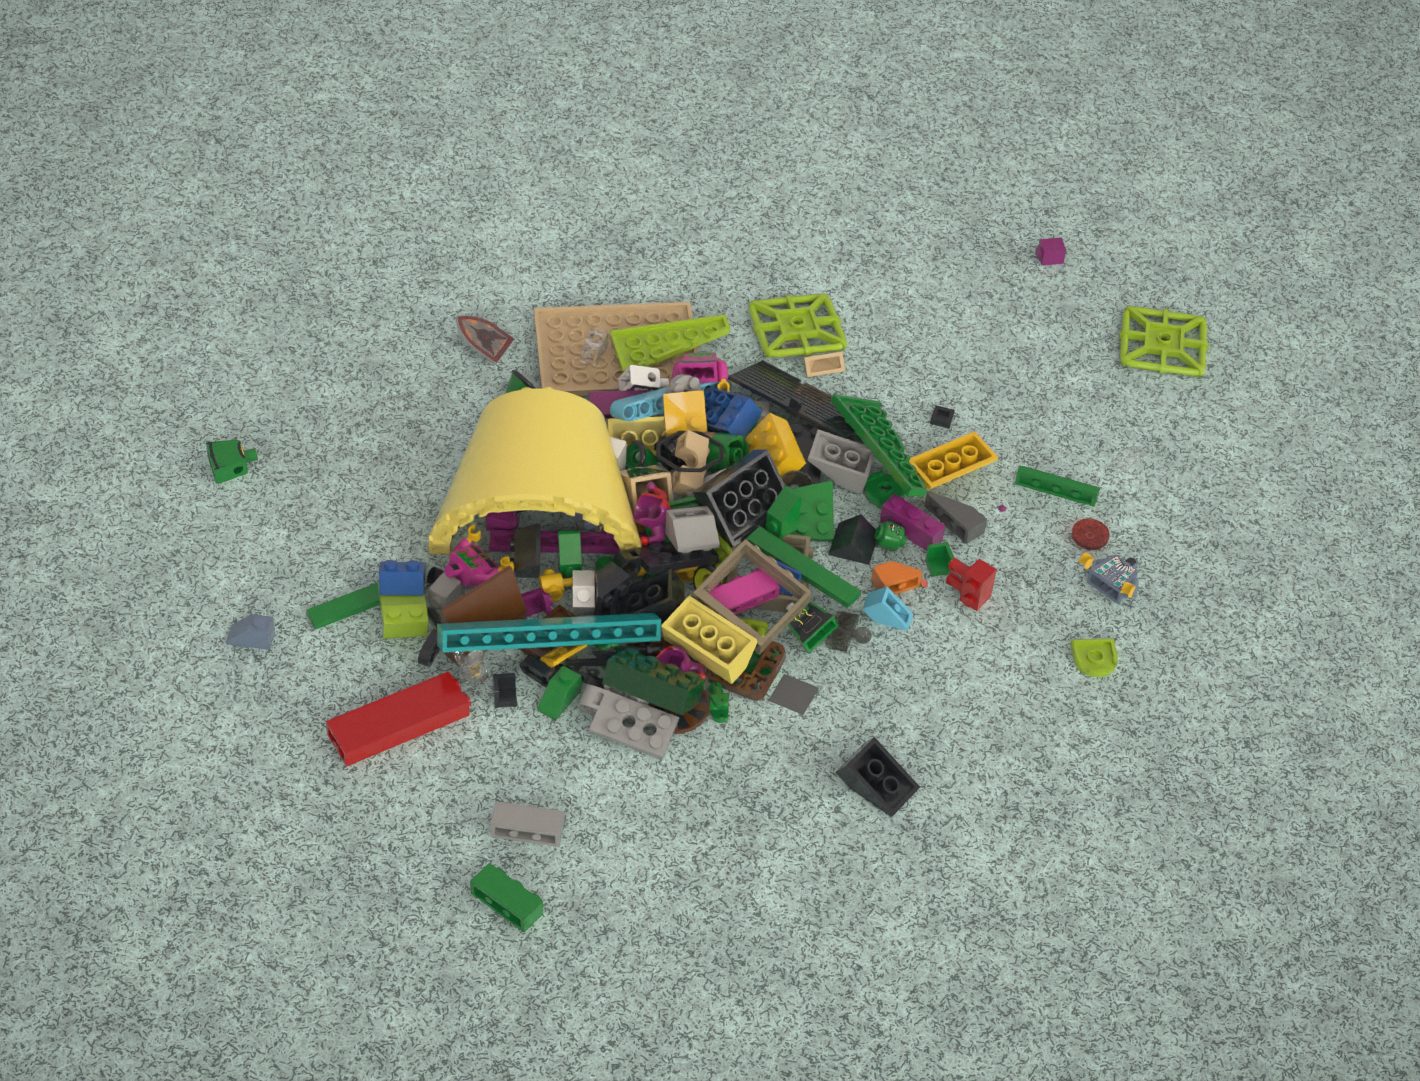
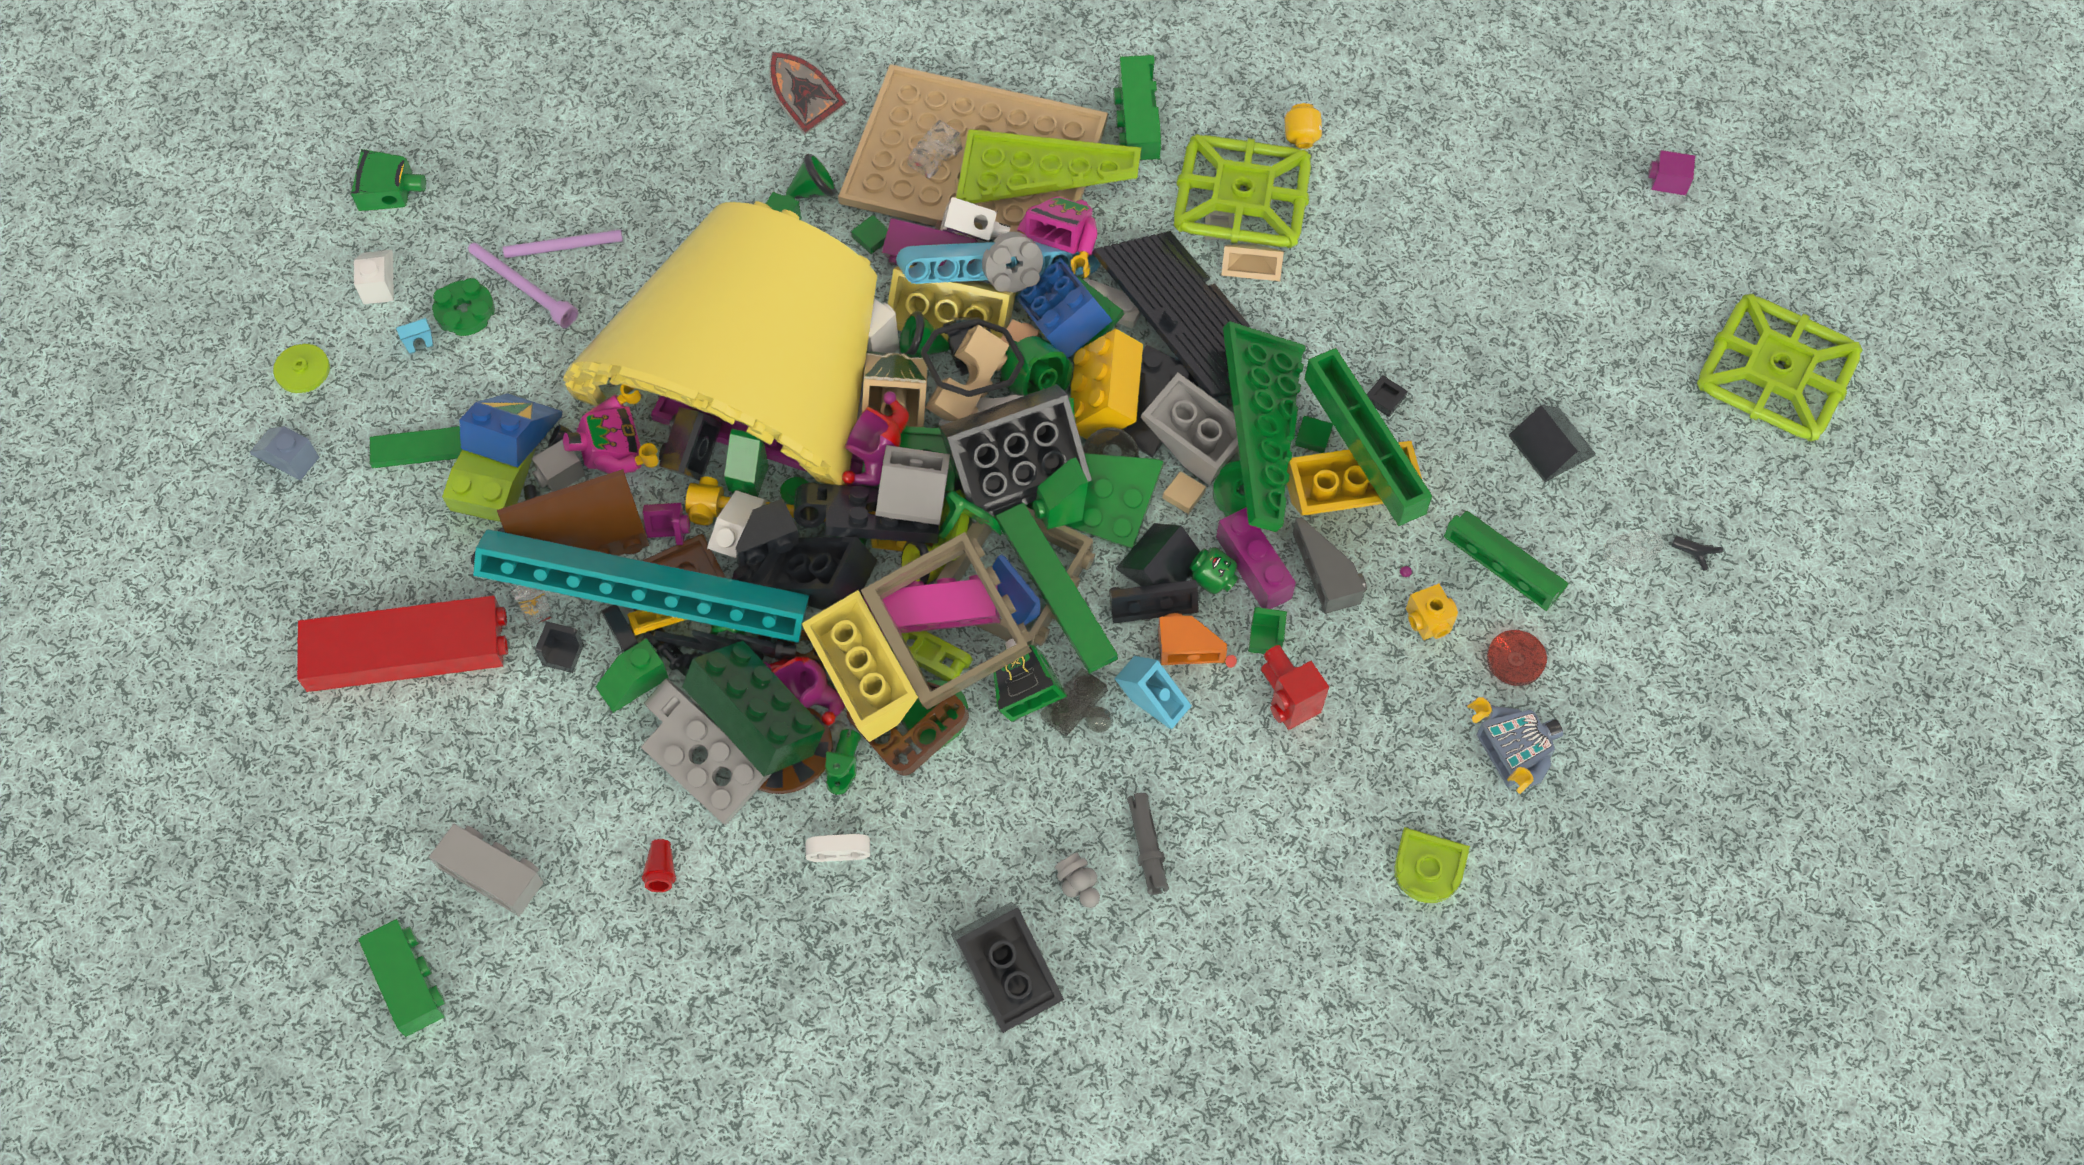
camera: 25 degrees right, 15 degrees up
yellow plate [663,390,707,435] -> none
dark grey sticker [768,674,819,715] -> none
none -> lime piece [273,344,330,393]
none -> white slope [354,250,394,304]
none -> medium azure tile [396,318,434,354]
none -> green plate [432,278,495,336]
none -> lavender piece [468,243,578,328]
none -> lavender bar [503,230,623,258]
none -> red cone [642,839,676,893]
none -> white beam [806,834,870,862]
none -> green piece [938,491,1002,539]
none -> light grey piece [1055,852,1100,908]
none -> black hinge [1109,580,1199,624]
none -> green wedge [1113,55,1161,160]
none -> dark grey pin [1127,793,1169,895]
none -> tan tile [1162,471,1206,514]
none -> yellow head [1284,103,1322,149]
none -> green tile [1295,415,1333,453]
none -> green brick [1304,348,1432,527]
none -> yellow brick [1406,583,1458,640]
none -> black slope [1509,405,1596,482]
none -> black bar [1671,535,1723,571]

